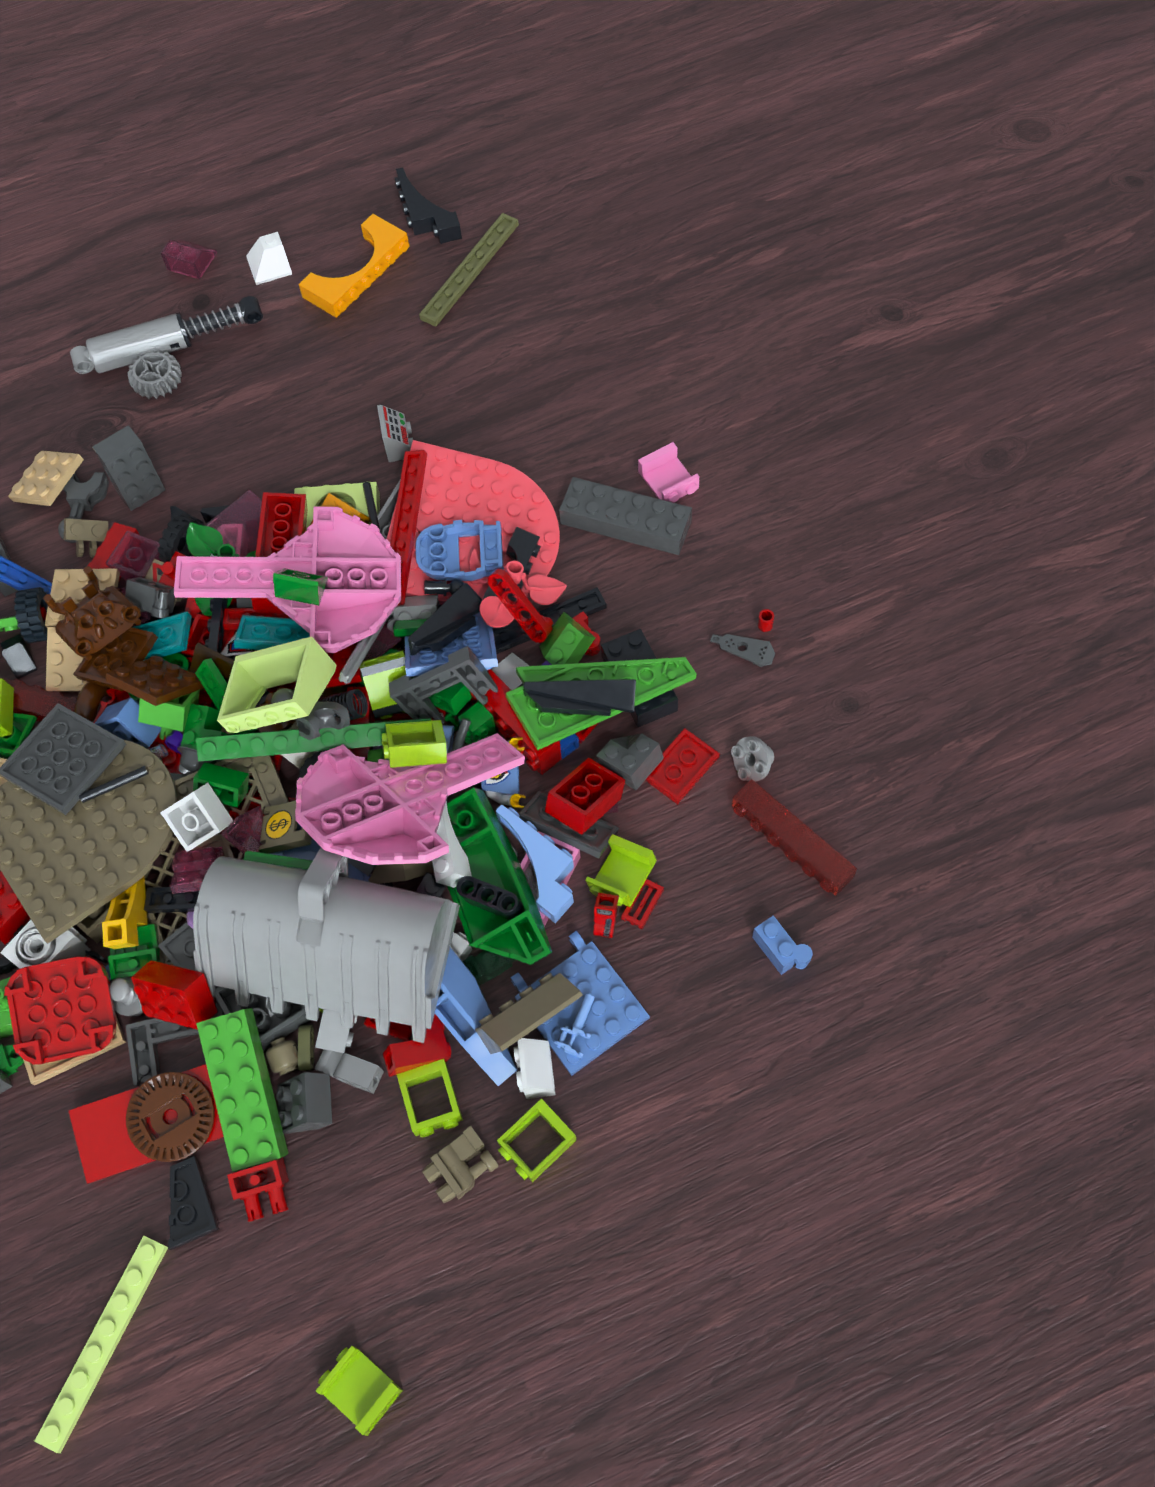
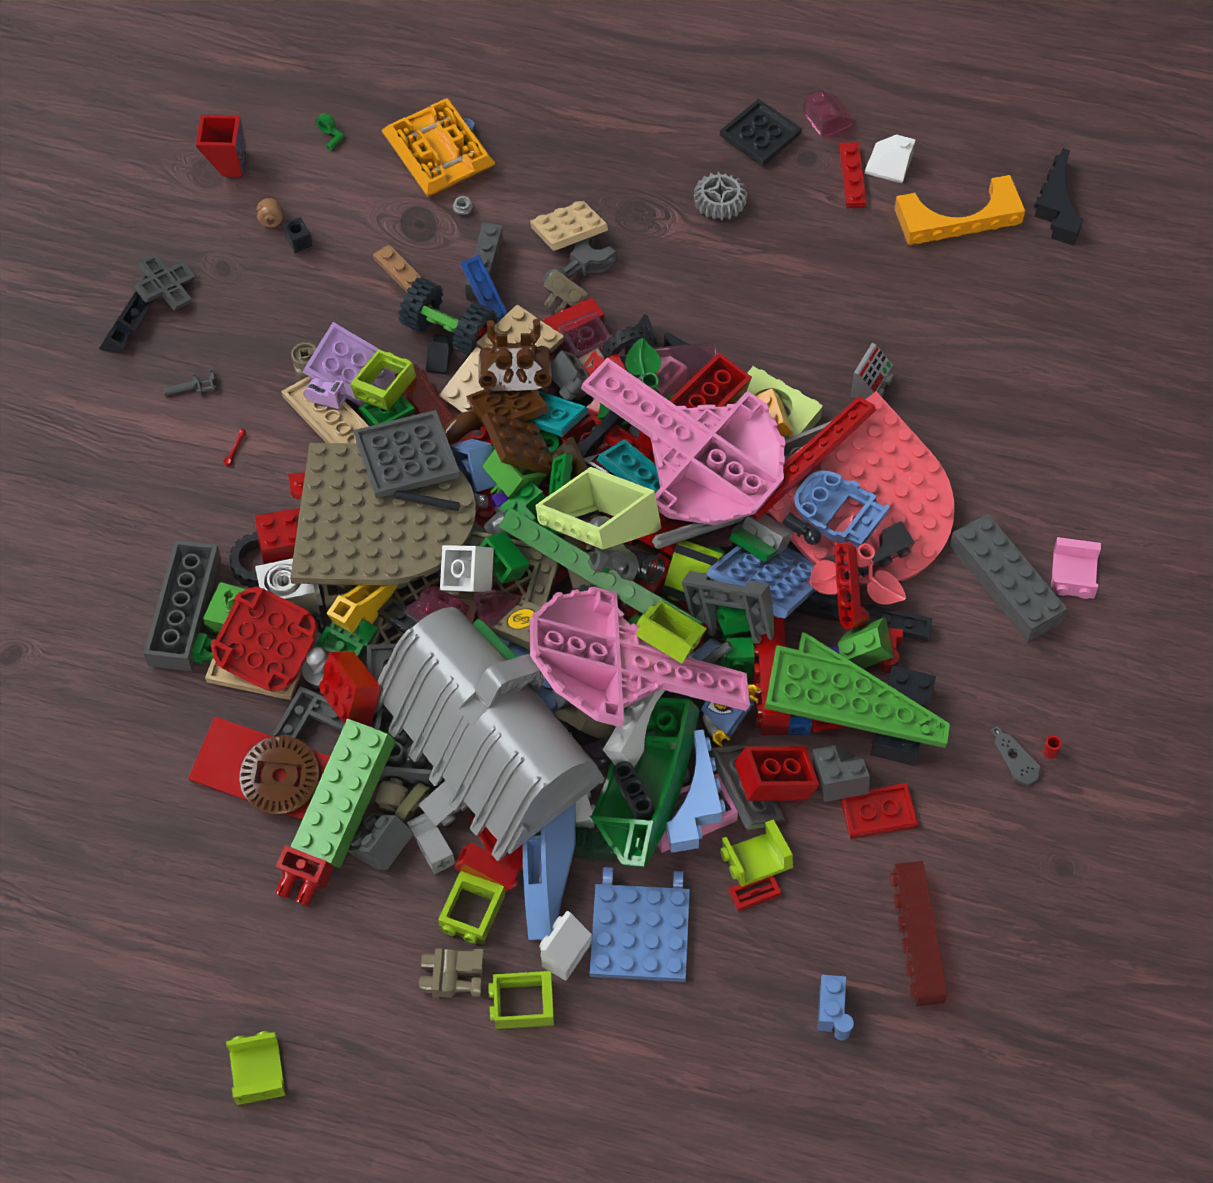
camera: 35 degrees right, 5 degrees down
yellowish green plate [35,1236,168,1453] -> none
light grey piece [70,296,263,374] -> none
dark grey brick [92,425,165,511] -> none
black wing [168,1156,219,1250] -> none
green slope [273,568,328,606] -> none
black bar [363,482,380,529] -> none
black wedge [408,583,482,655] -> none
olive plate [419,213,519,327] -> none
dark tan slope [475,973,583,1054] -> none
white sticker [491,653,529,690] -> none
black wedge [524,679,636,716] -> none
light blue piece [554,994,595,1058] -> none
red leg [593,892,619,938] -> none
light grey plate [731,736,774,782] -> none
none -> black plate [720,99,802,166]
none -> red plate [839,142,866,208]

